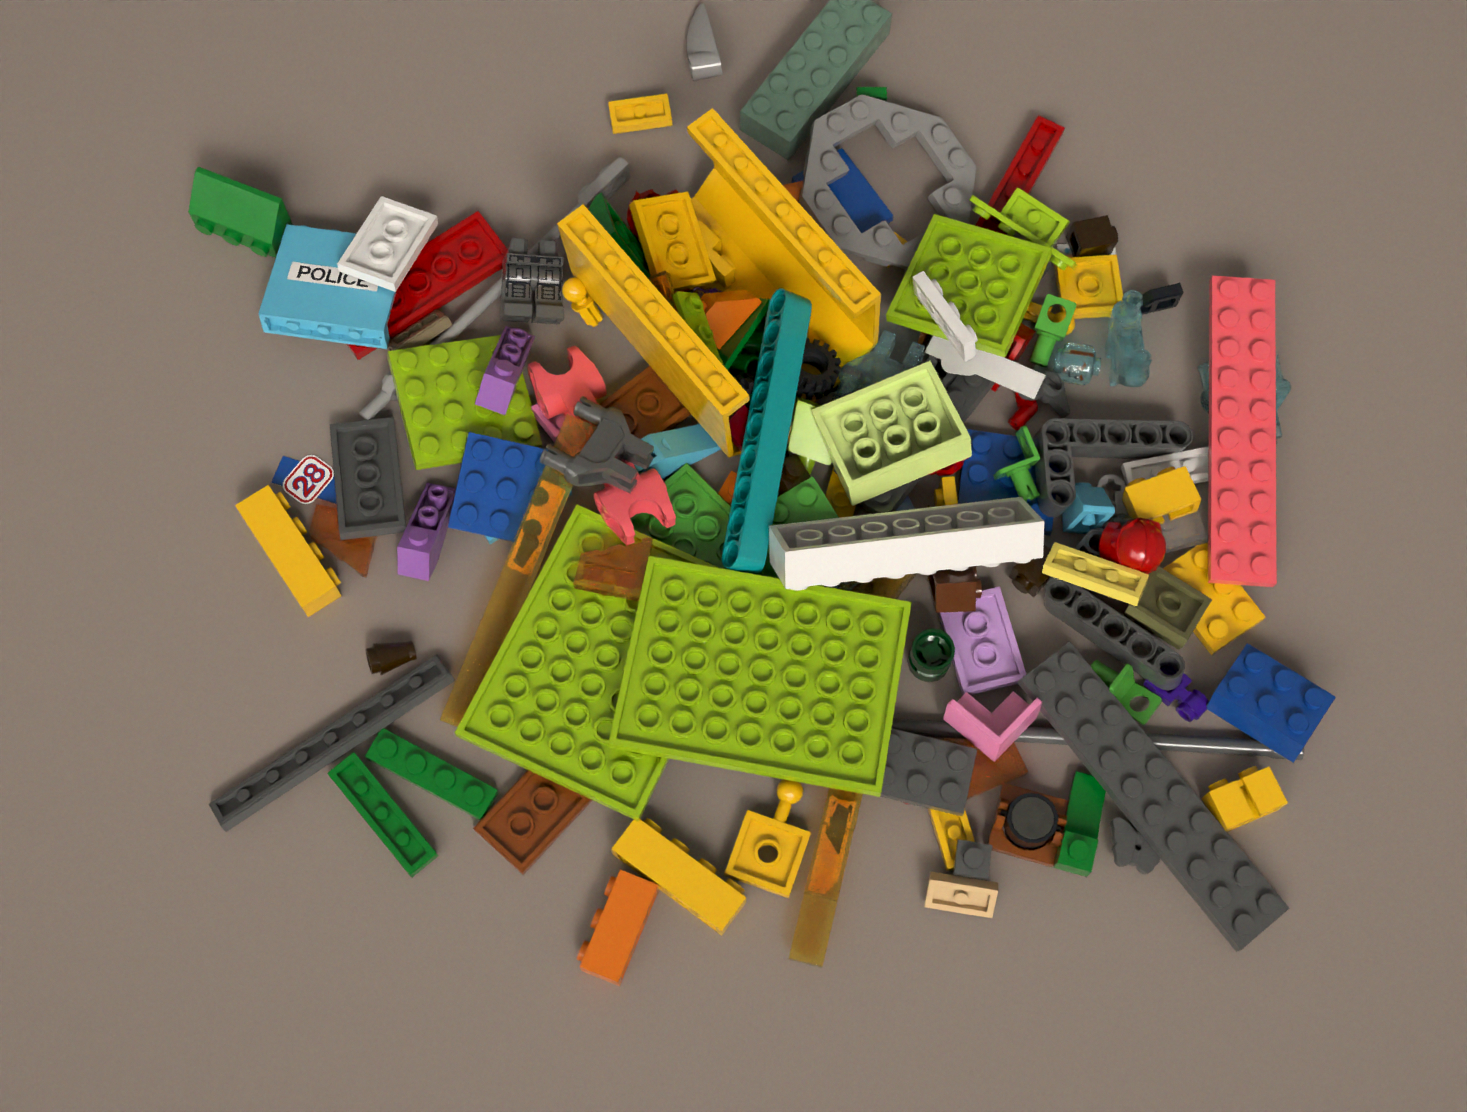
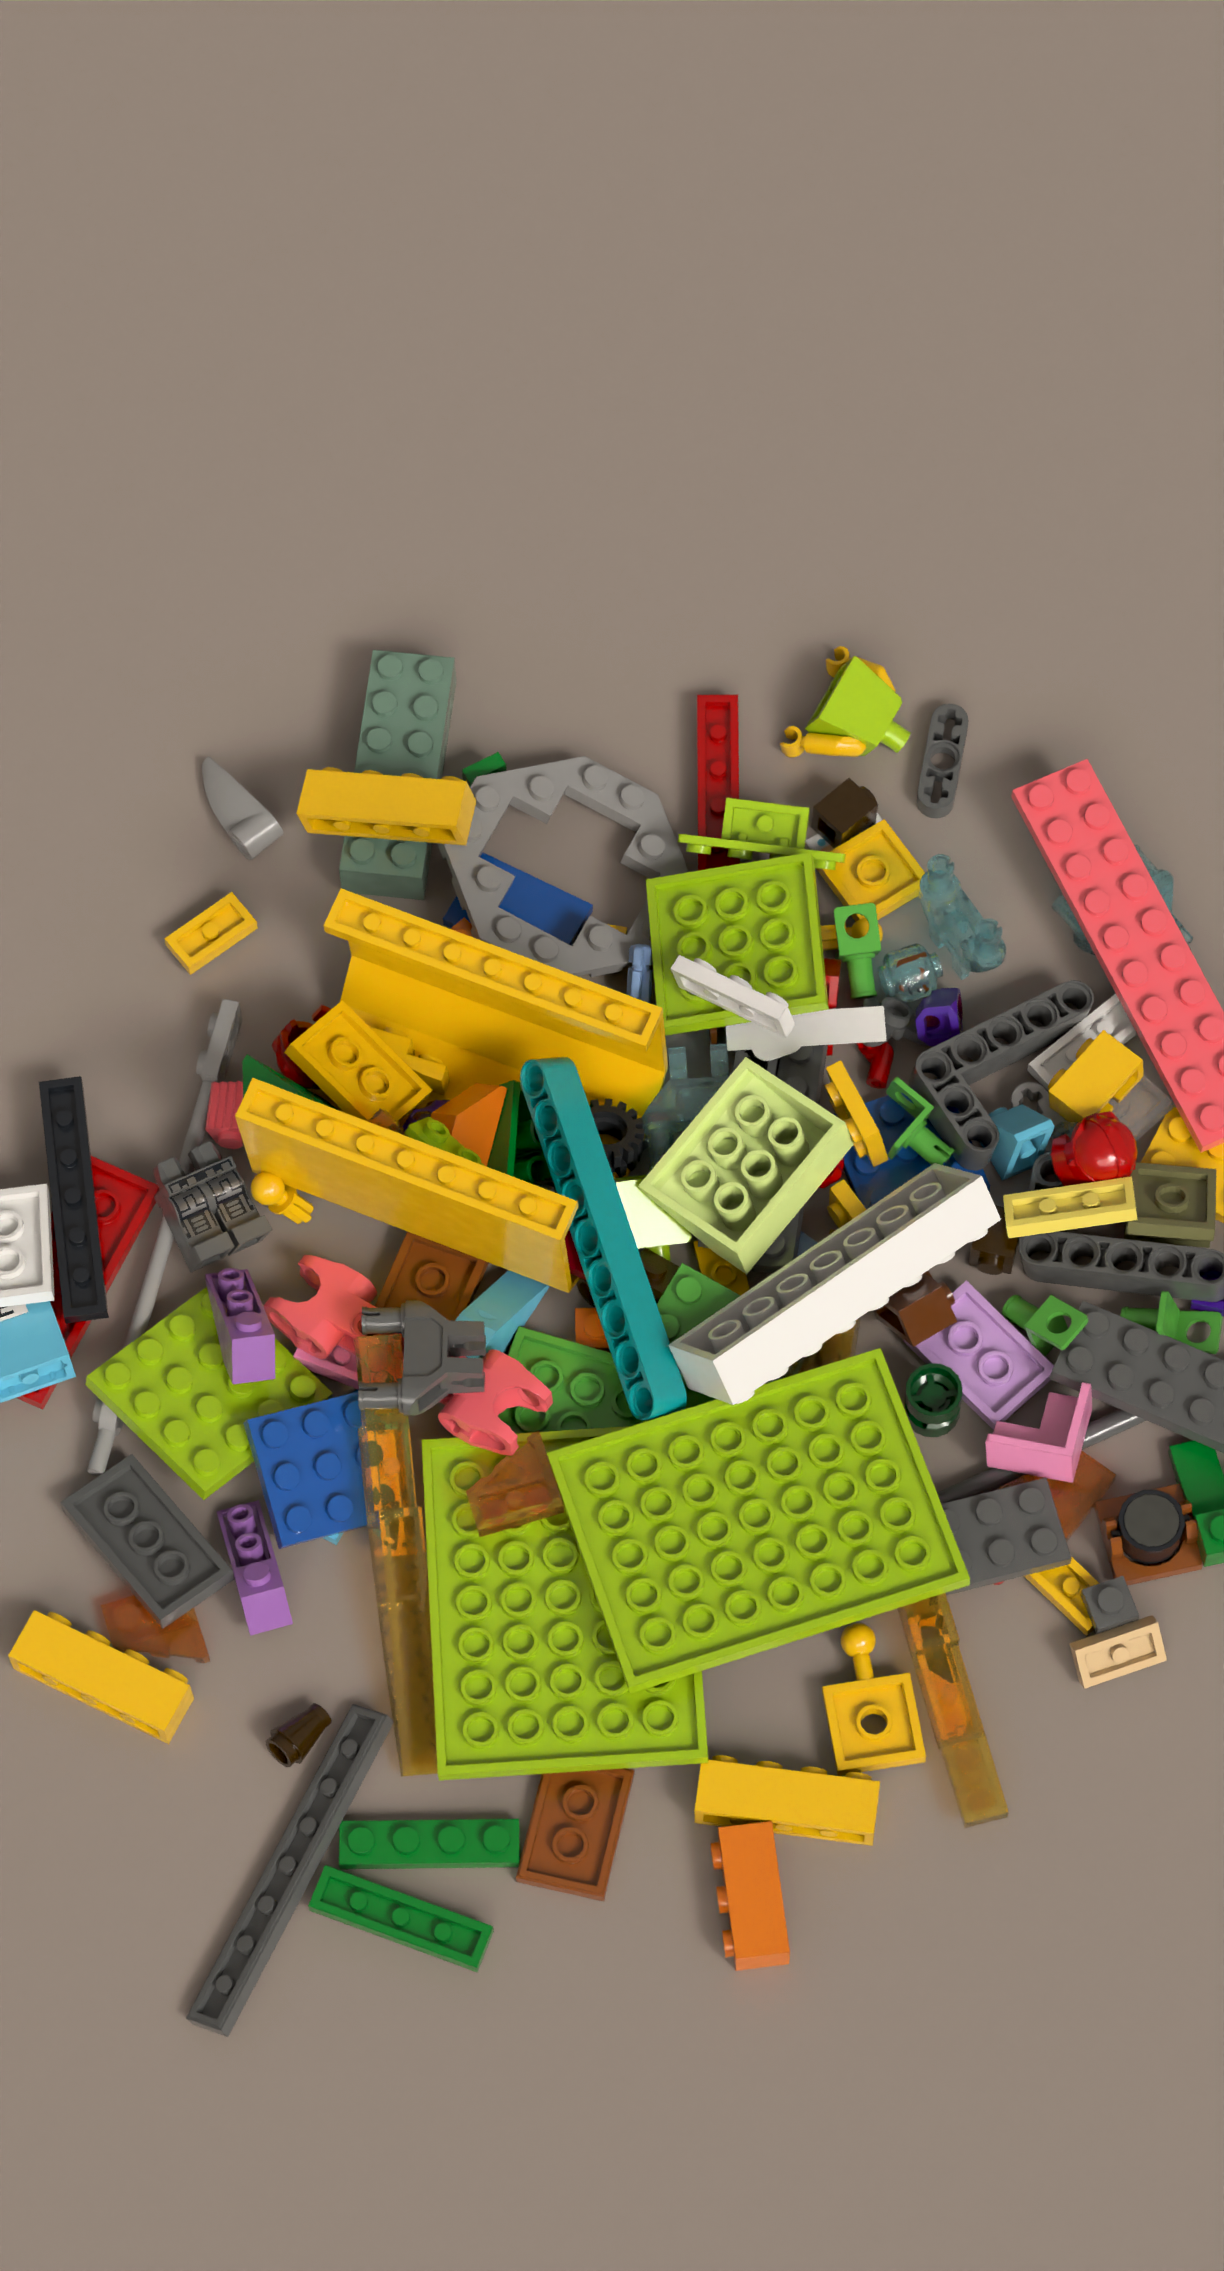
camera: 25 degrees left, 5 degrees down
sticker [271,455,337,504] -> none
dark tan plate [388,309,452,351] -> none
black tile [1122,283,1184,319] -> none
none -> black plate [39,1076,109,1324]
none -> yellow brick [296,767,476,845]
none -> light blue axle [626,944,653,1003]
none -> lime torso [780,646,911,758]
none -> yellow plate [824,1060,889,1167]
none -> dark purple rock [915,988,963,1047]
none -> dark grey beam [917,704,968,818]
none -> bright green bracket [1002,1295,1089,1357]

